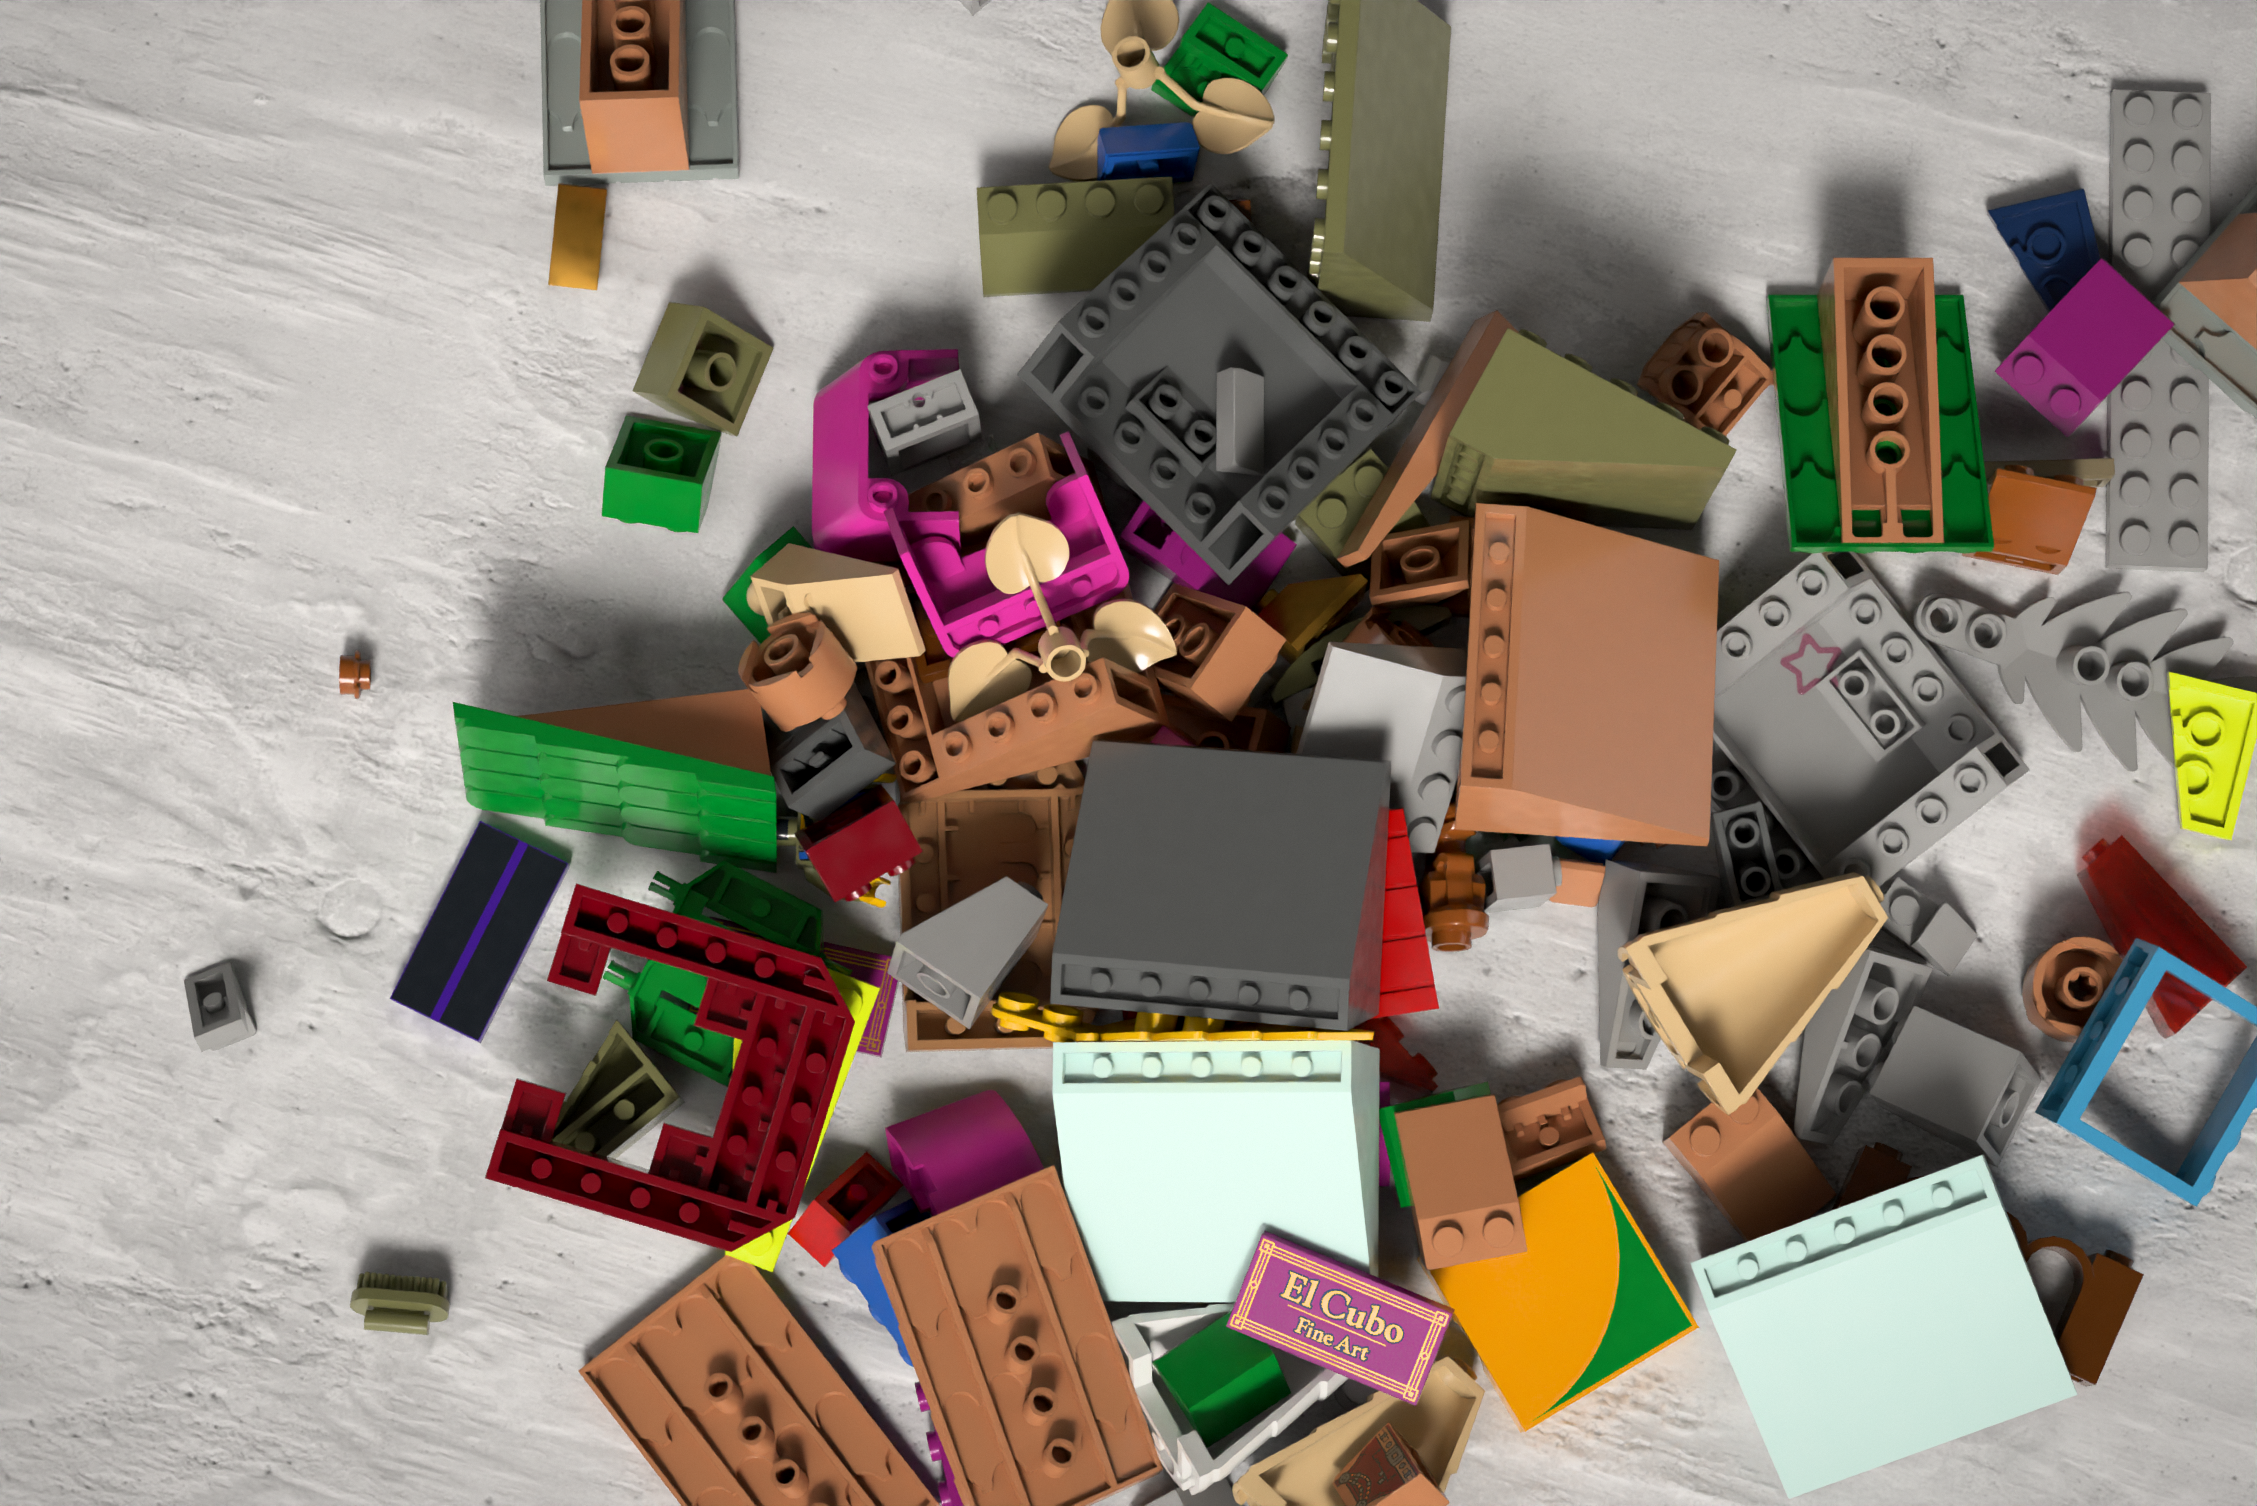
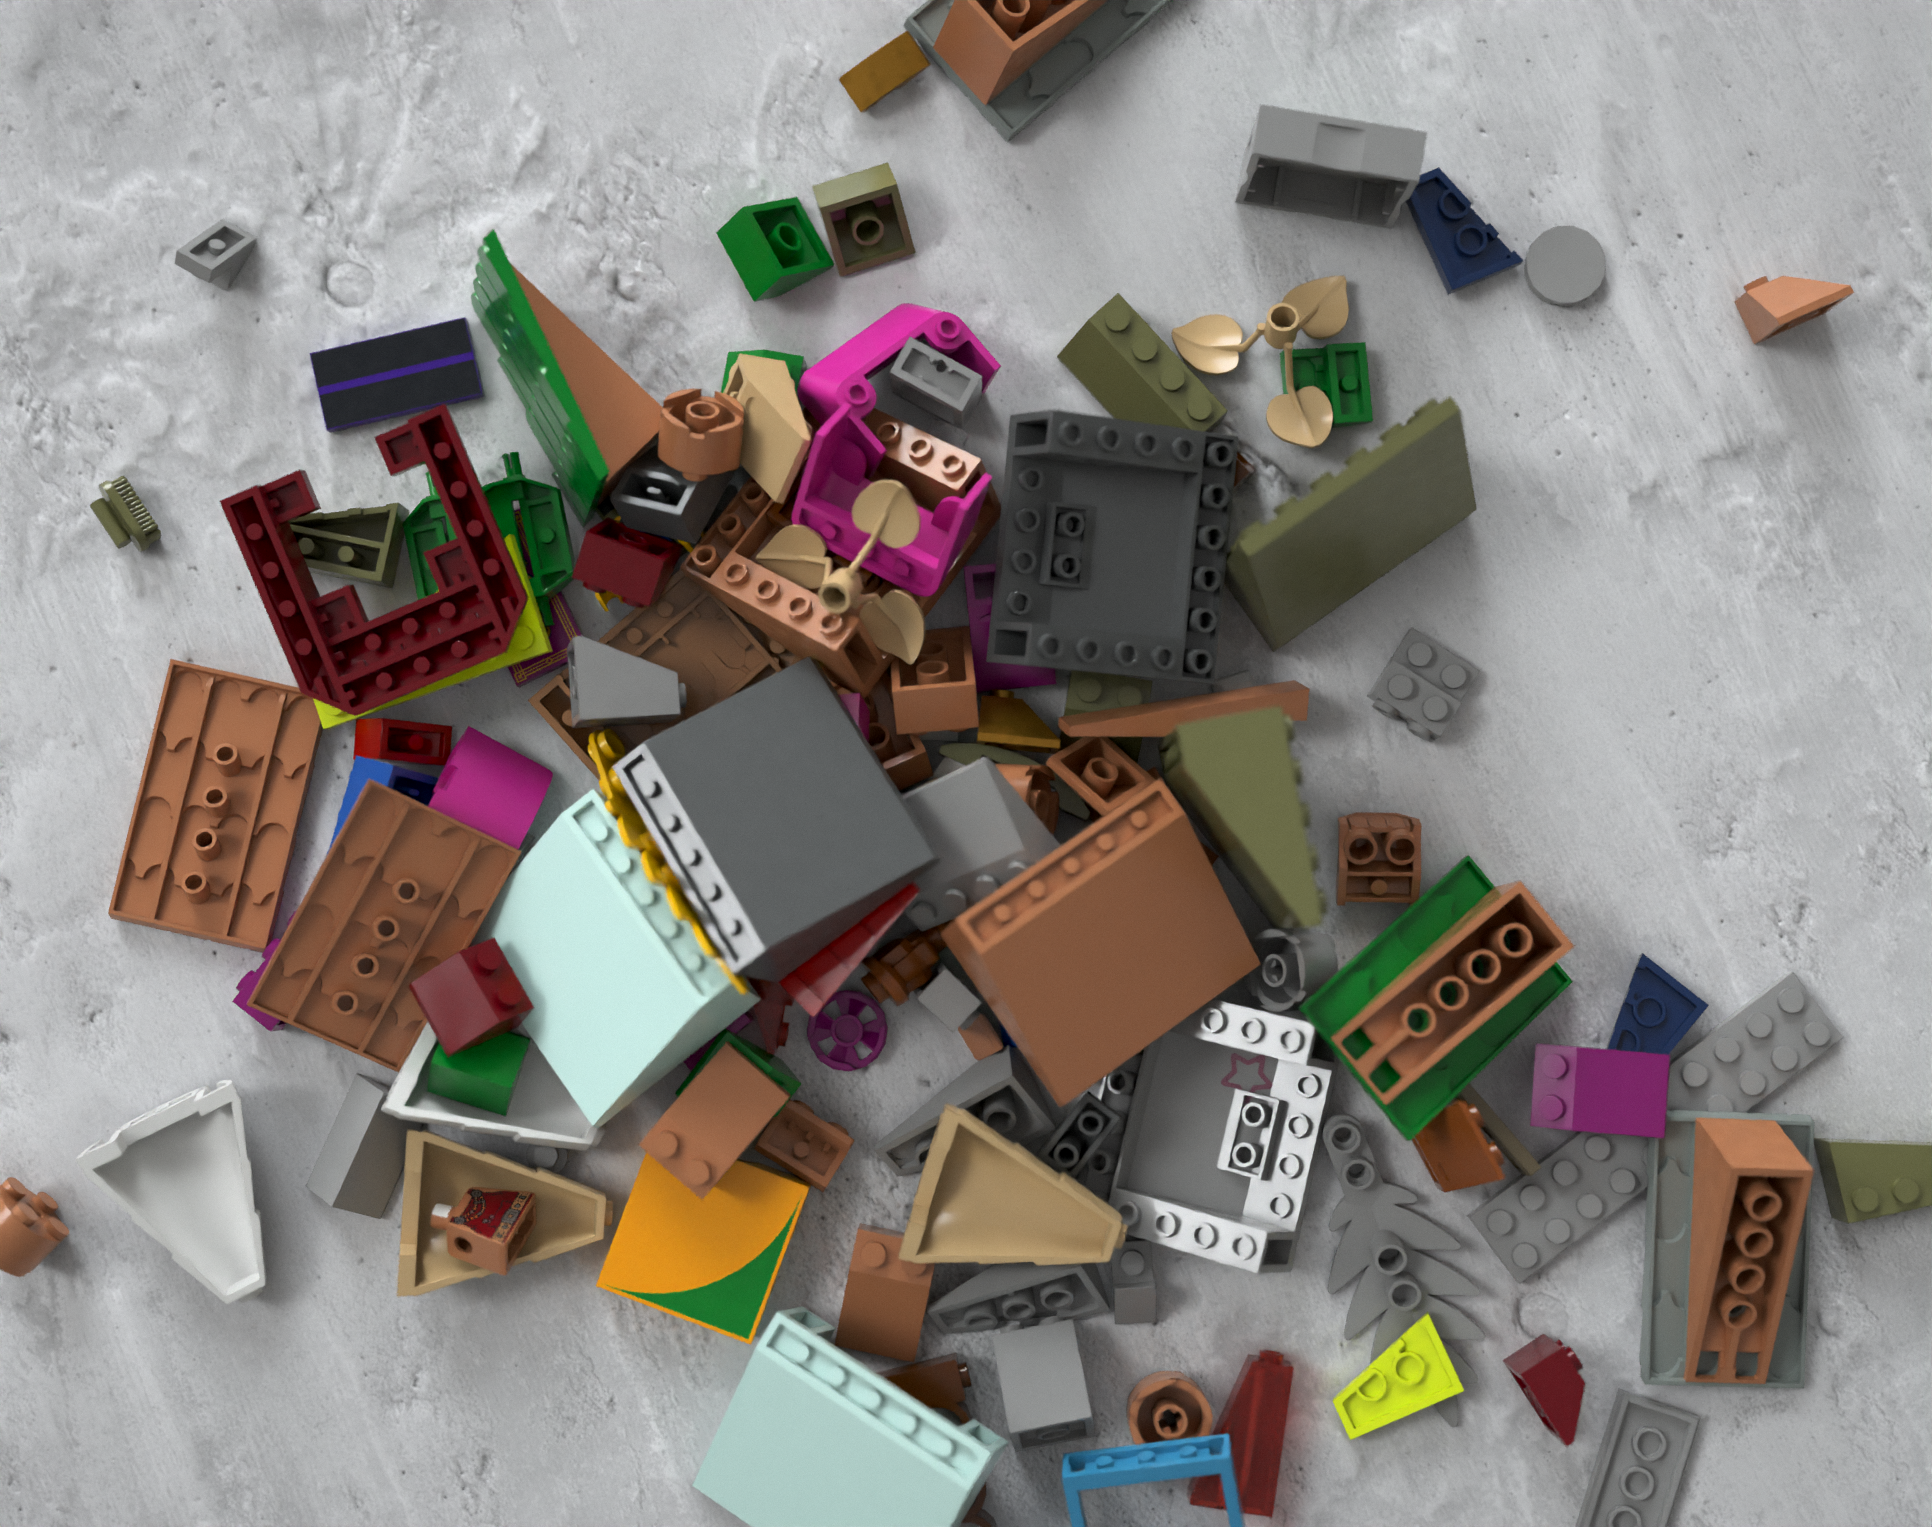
camera: 55 degrees right, 5 degrees up
dark orange plate [339,650,371,699] -> none
blue slope [1097,122,1200,183] -> none
light grey slope [1216,367,1264,476] -> none
magenta tile [1226,1231,1455,1406] -> none
none -> dark red slope [408,938,534,1057]
none -> magenta piece [806,990,888,1071]
none -> light grey brick [1244,928,1339,1012]
none -> light grey plate [1367,628,1480,741]

